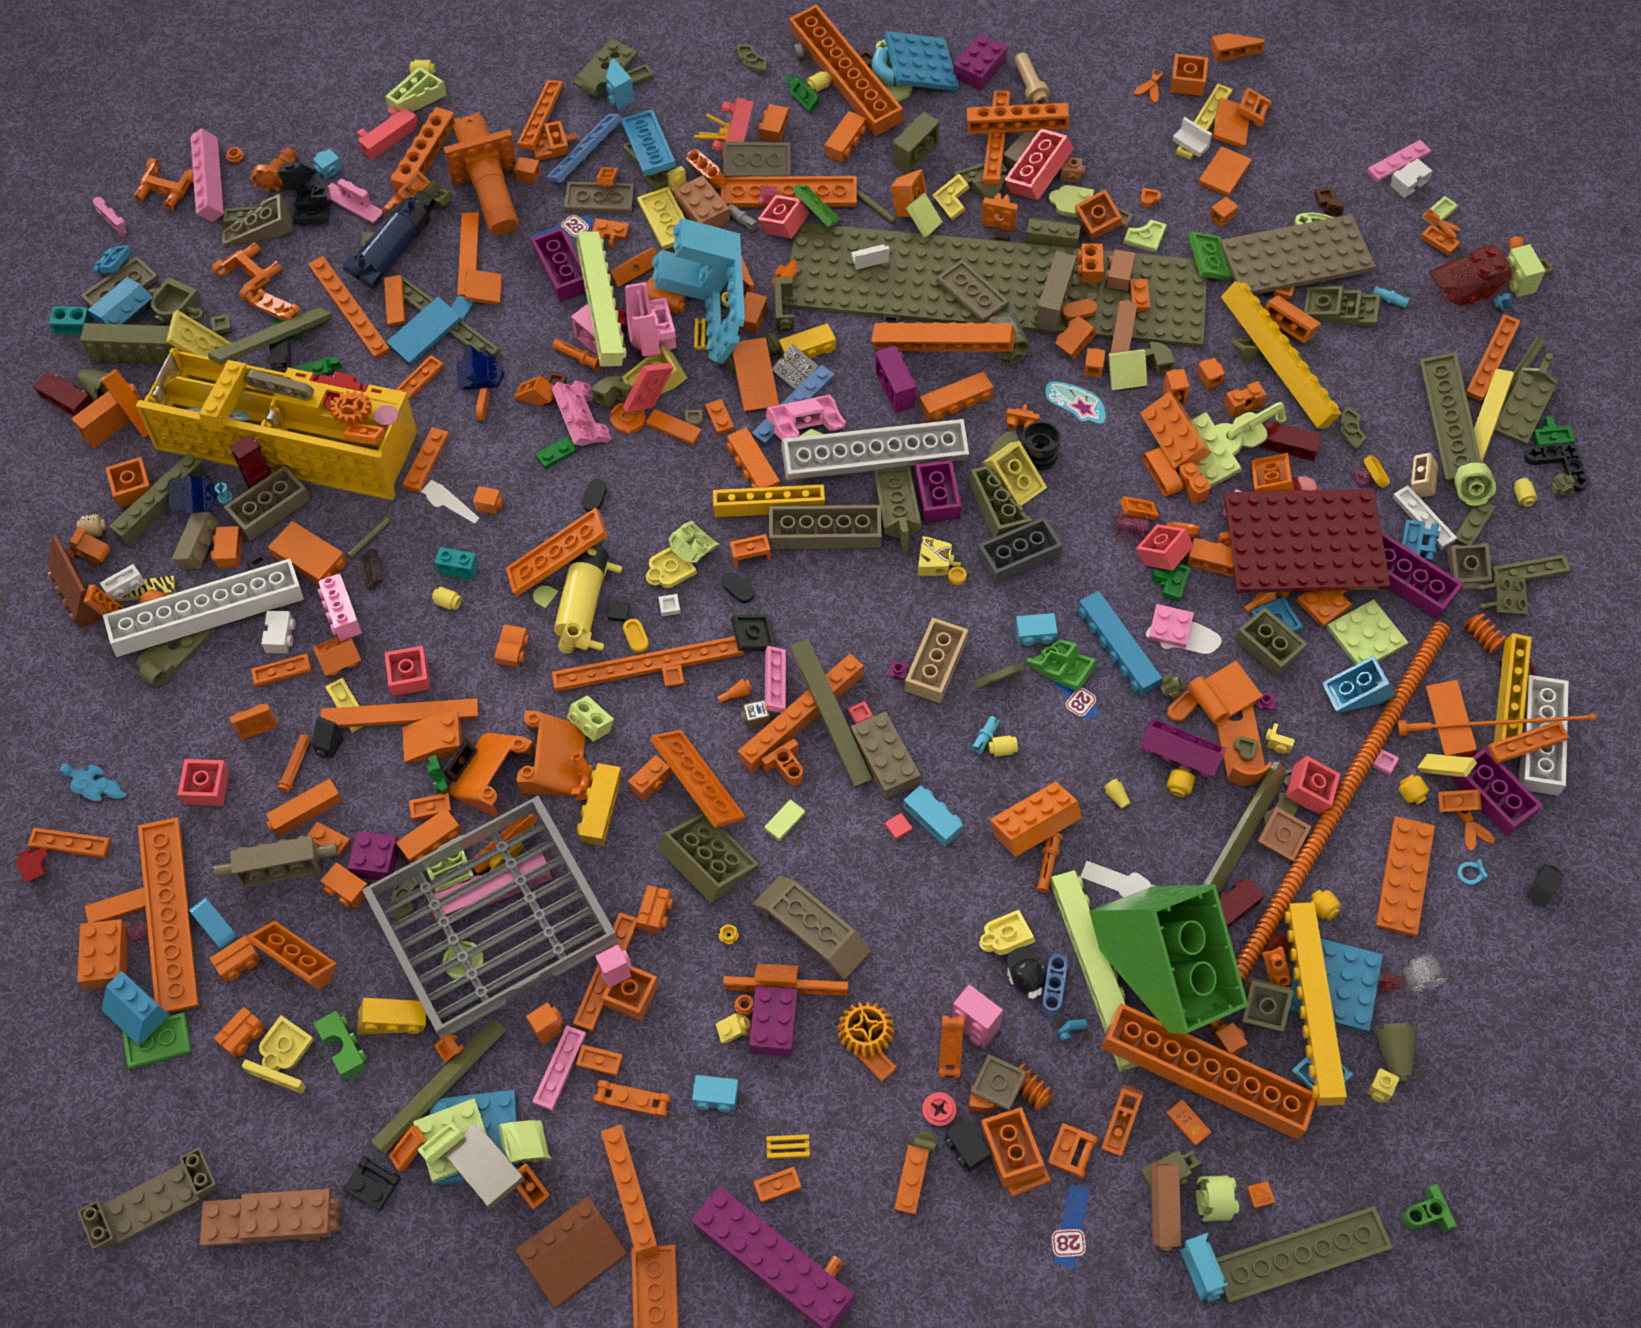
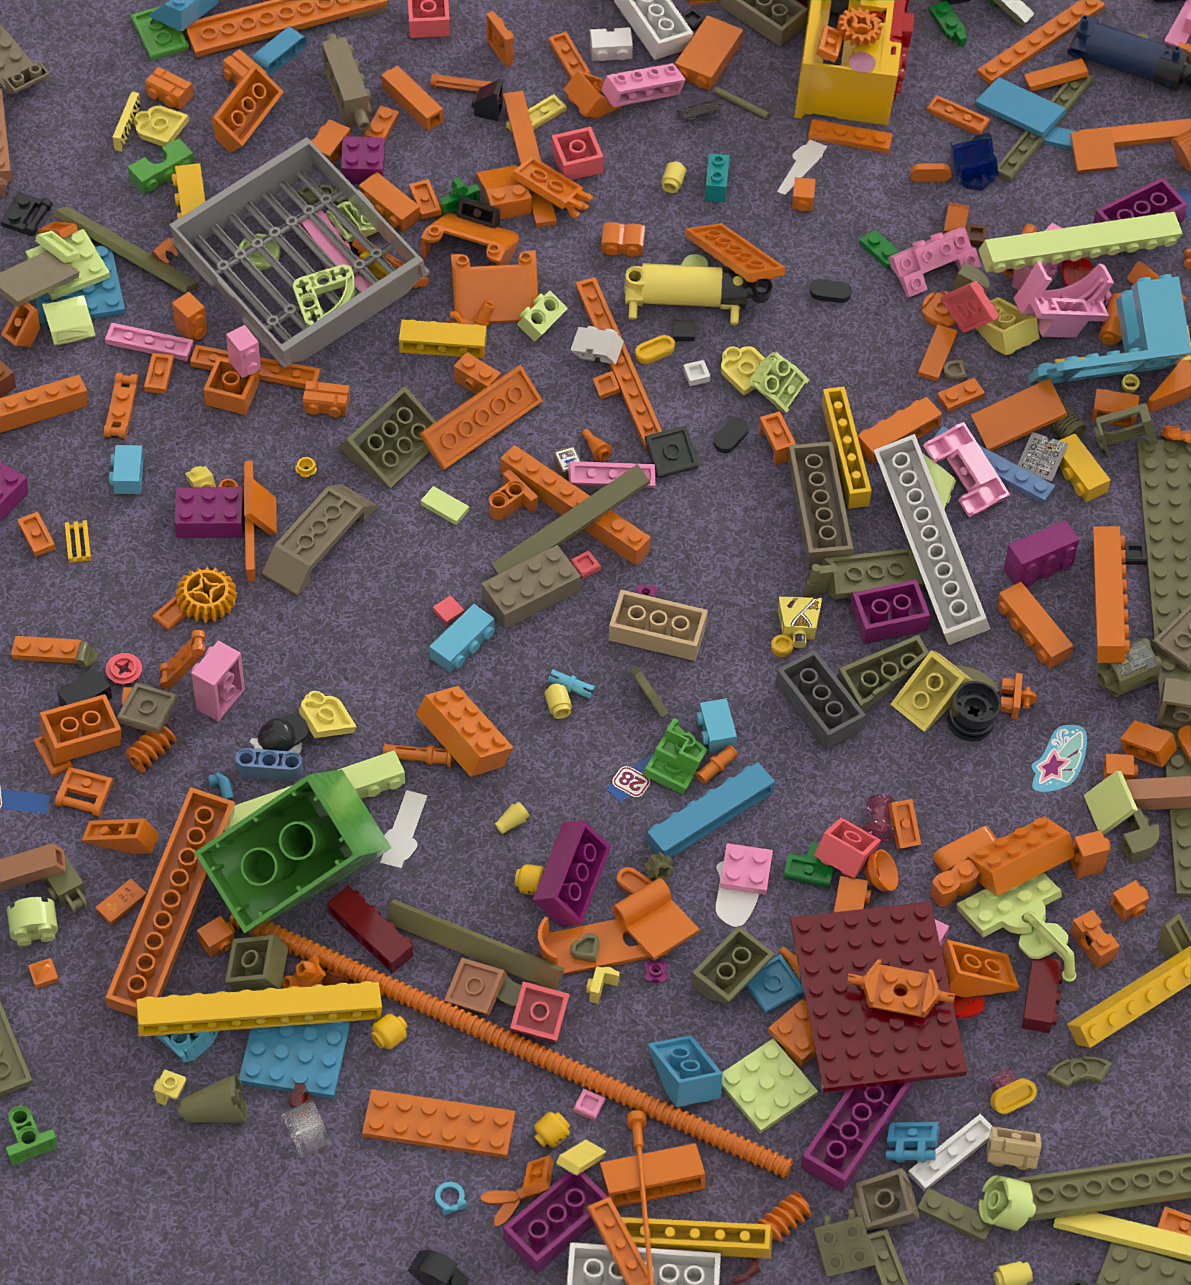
camera: 80 degrees right, 5 degrees down
none -> yellowish green beam [293,264,356,327]
none -> orange tile [511,156,593,218]
none -> white brick [571,326,624,364]
none -> orange pin [695,745,738,785]
none -> orange plate [847,959,955,1017]

